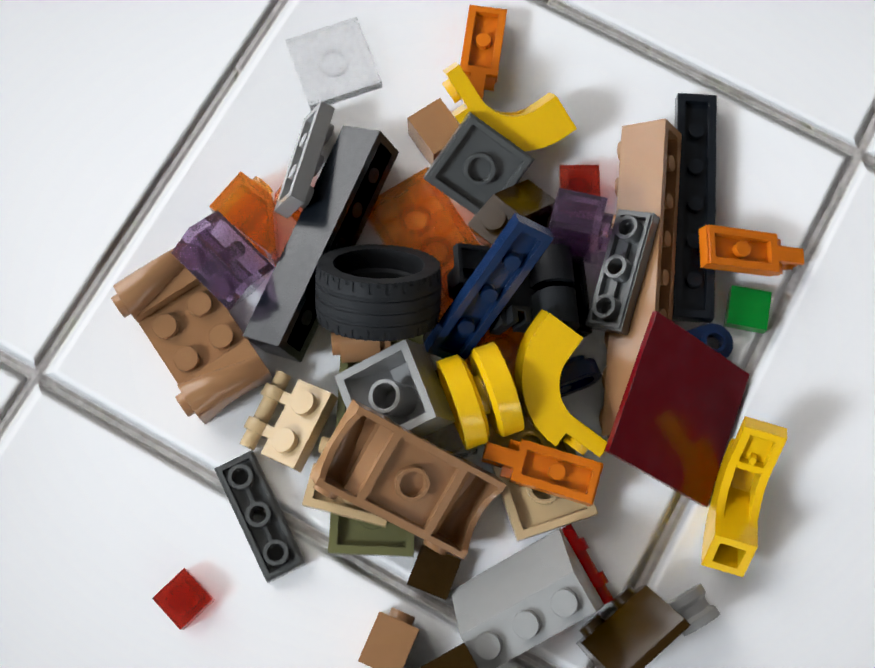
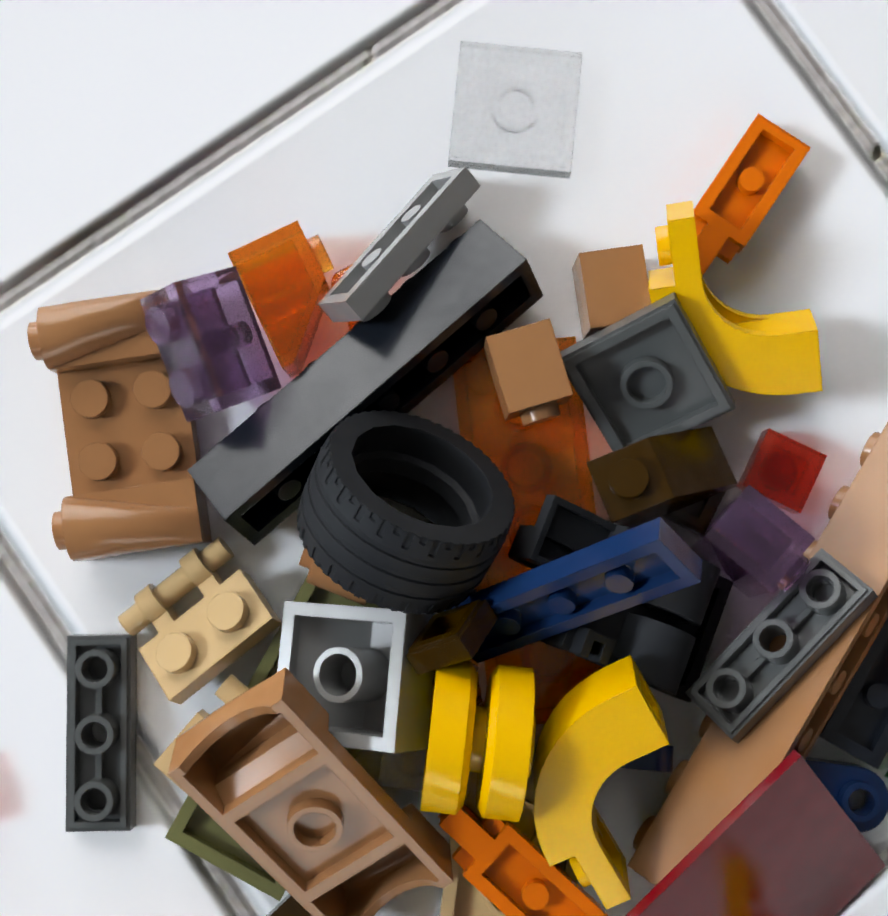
camera: 25 degrees right, 10 degrees up
none -> dark brown tile [406,599,498,675]
none -> medium nougat brick [483,318,573,427]

